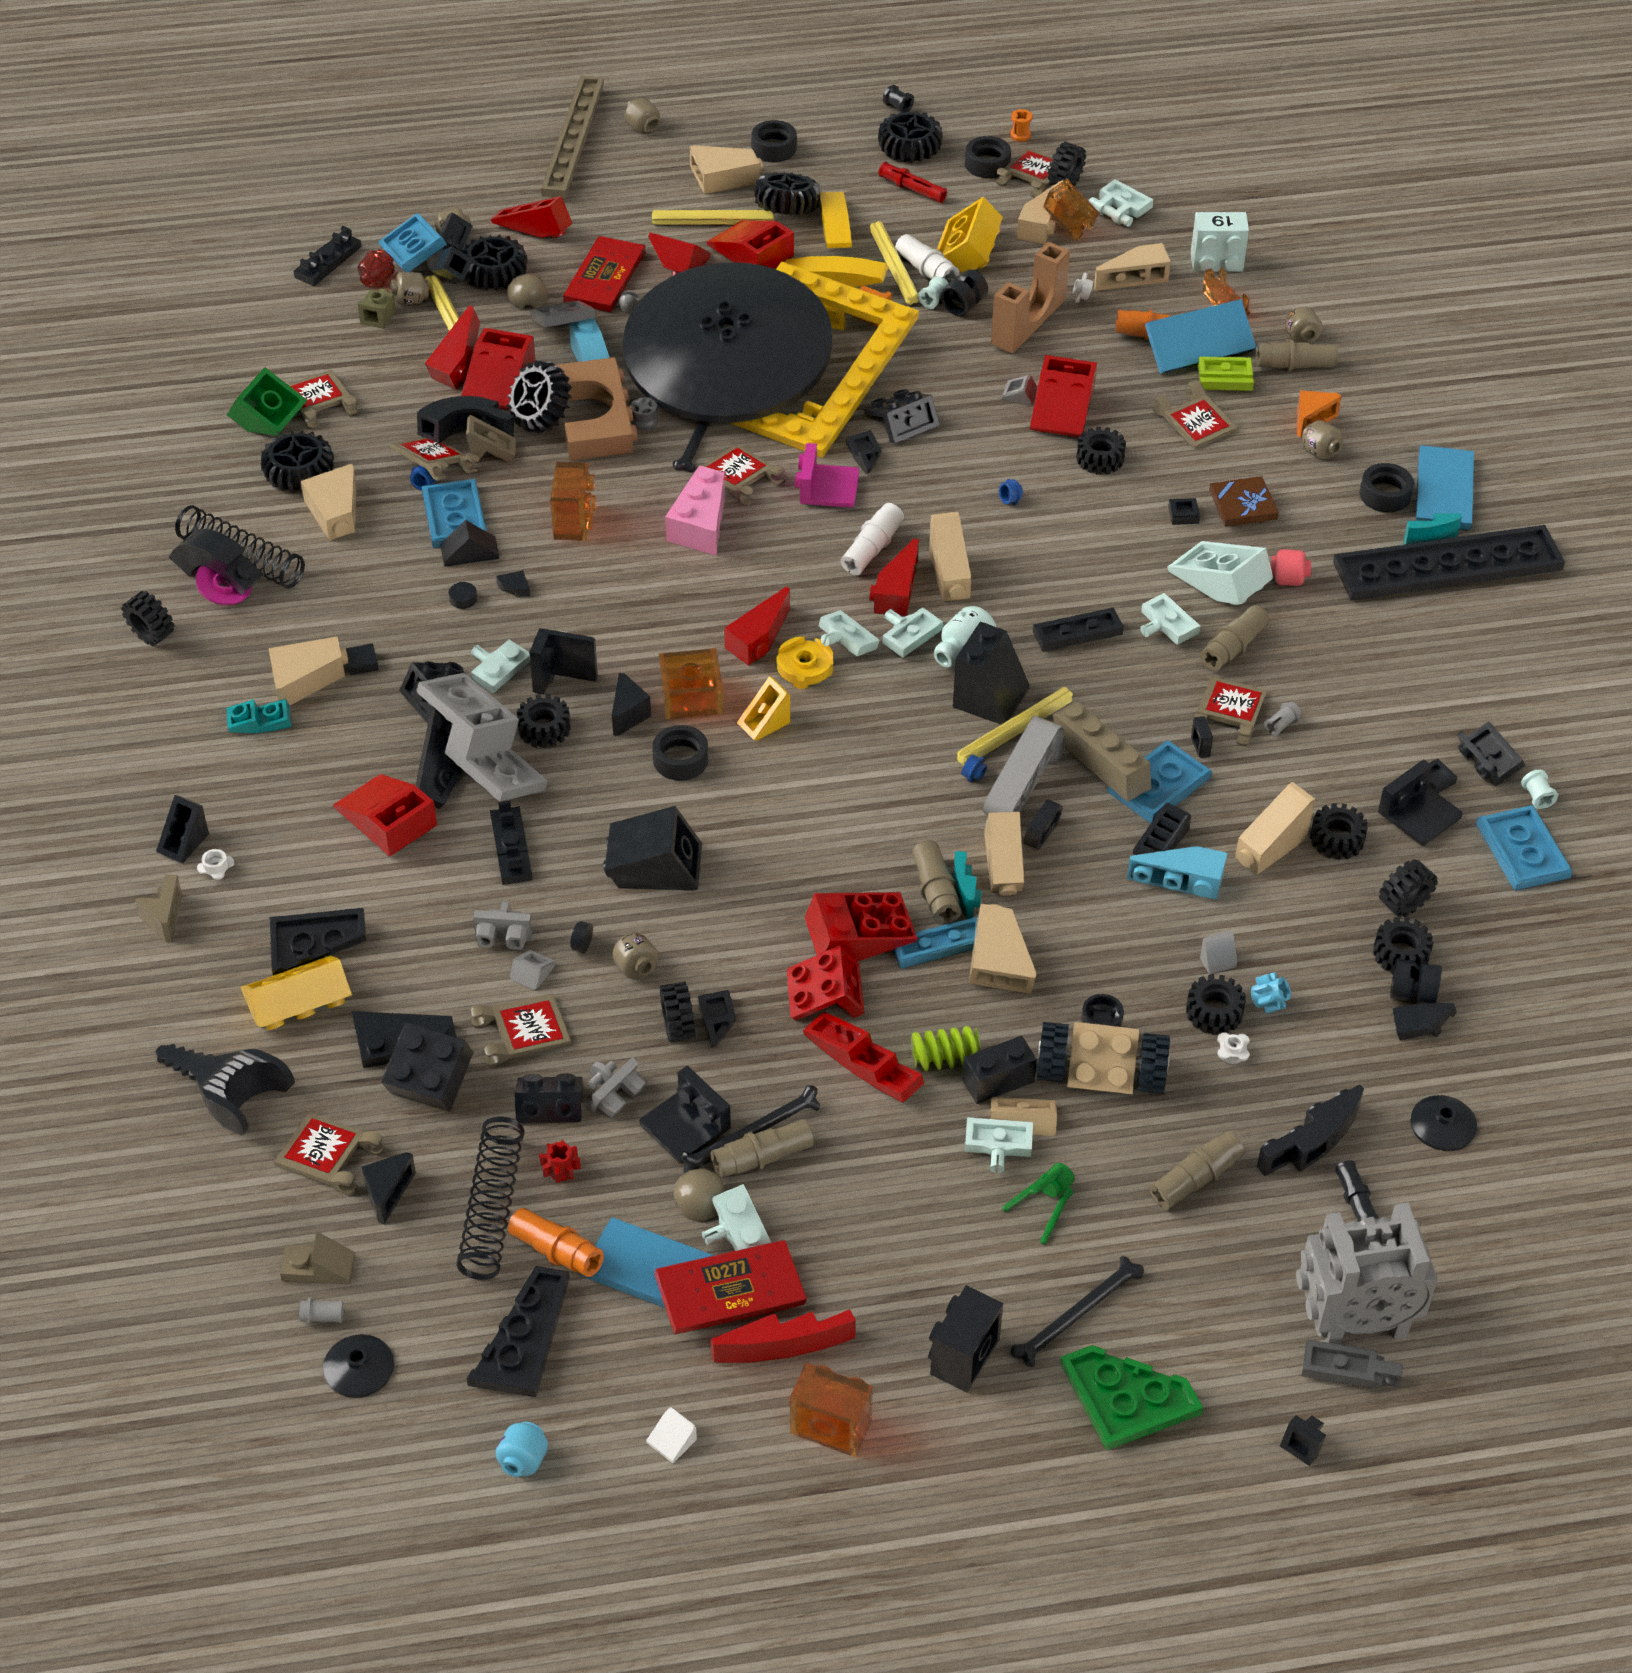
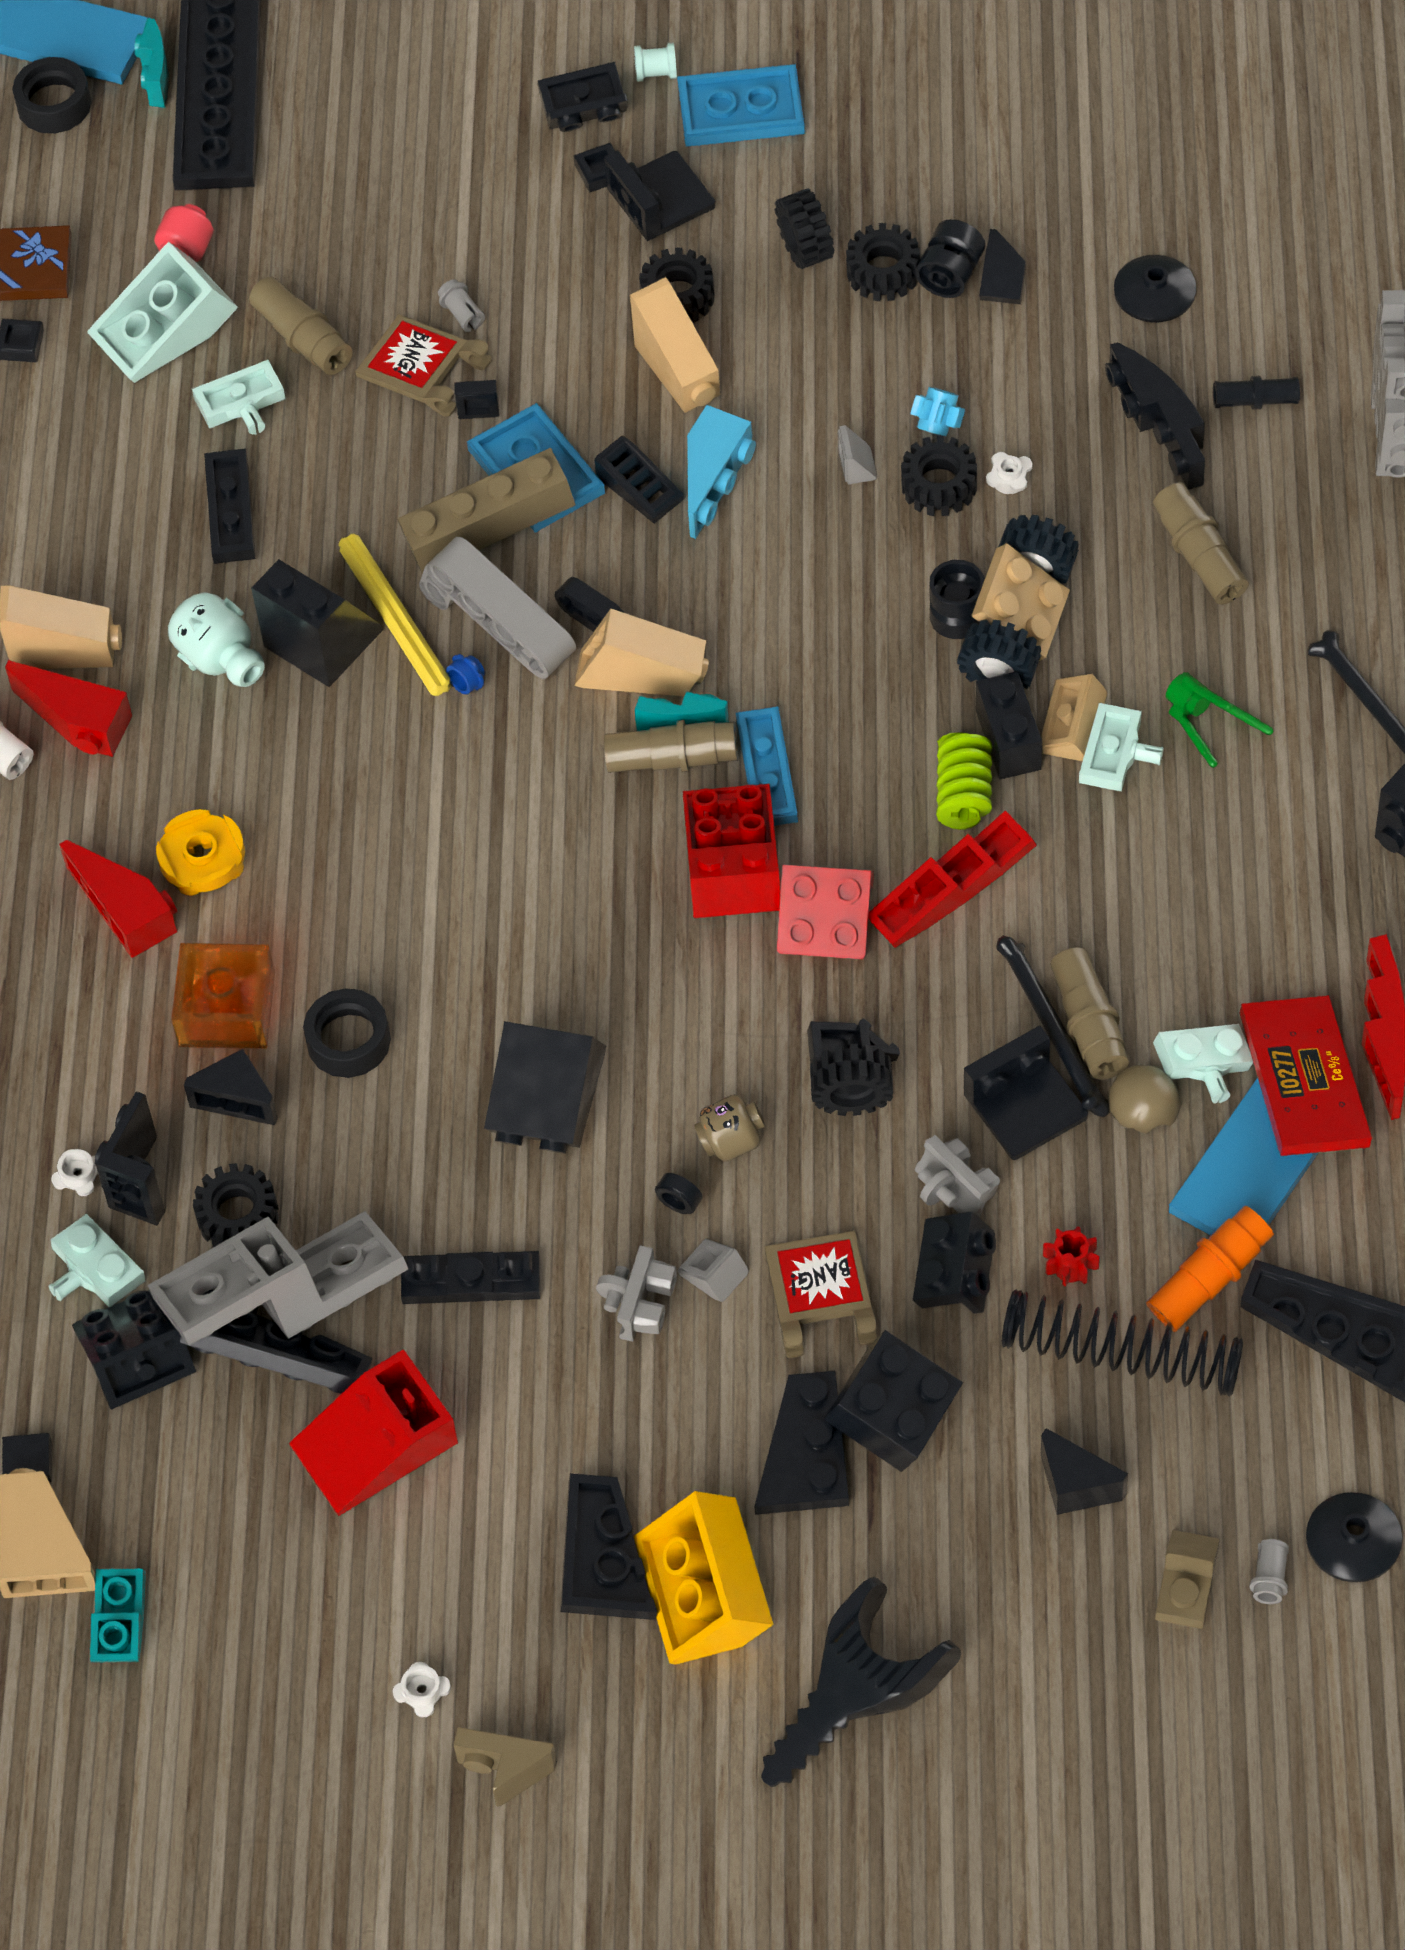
camera: 75 degrees left, 10 degrees up
black slope [156,795,209,863] -> none
flag [274,1113,385,1196] -> none
yellow slope [737,676,790,741] -> none
light aqua plate [818,610,879,656] -> none
light aqua plate [883,607,943,658] -> none
tan slope [969,904,1036,994] -> none

